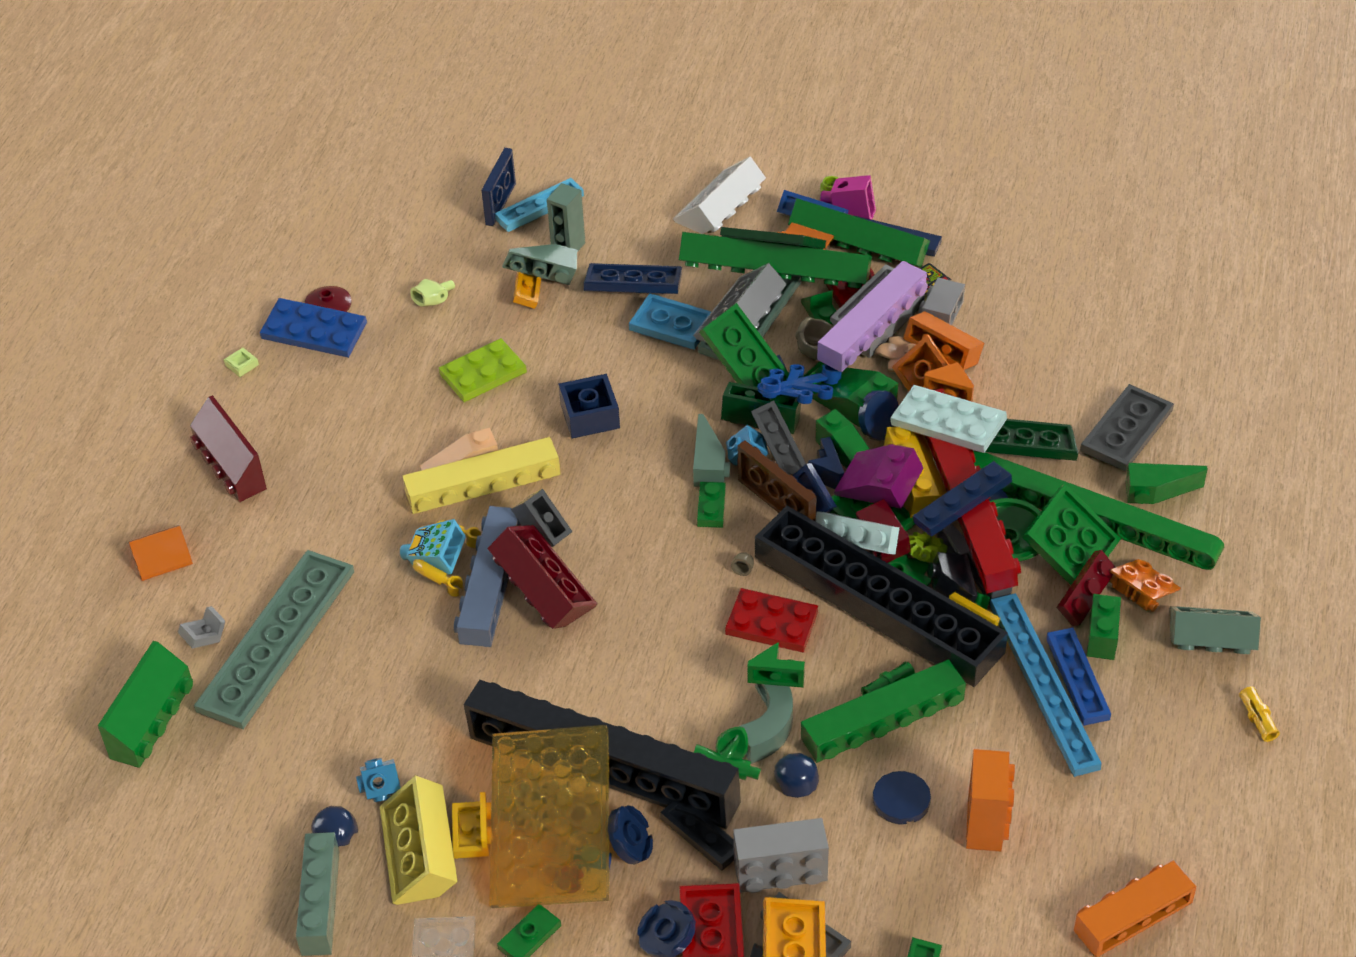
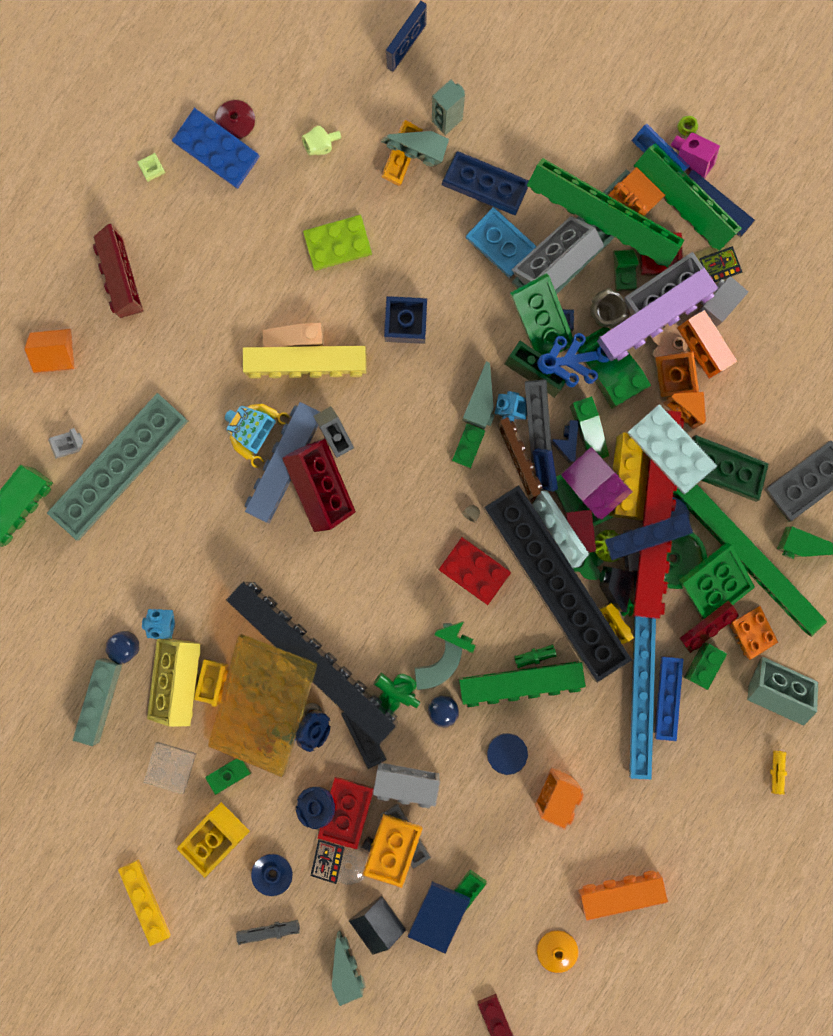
camera: 20 degrees right, 40 degrees up
medium azure plate [495,178,584,232] -> none
white slope [673,157,766,234] -> none
dark green tile [720,227,826,250] -> none
dark blue tile [858,390,899,441] -> none

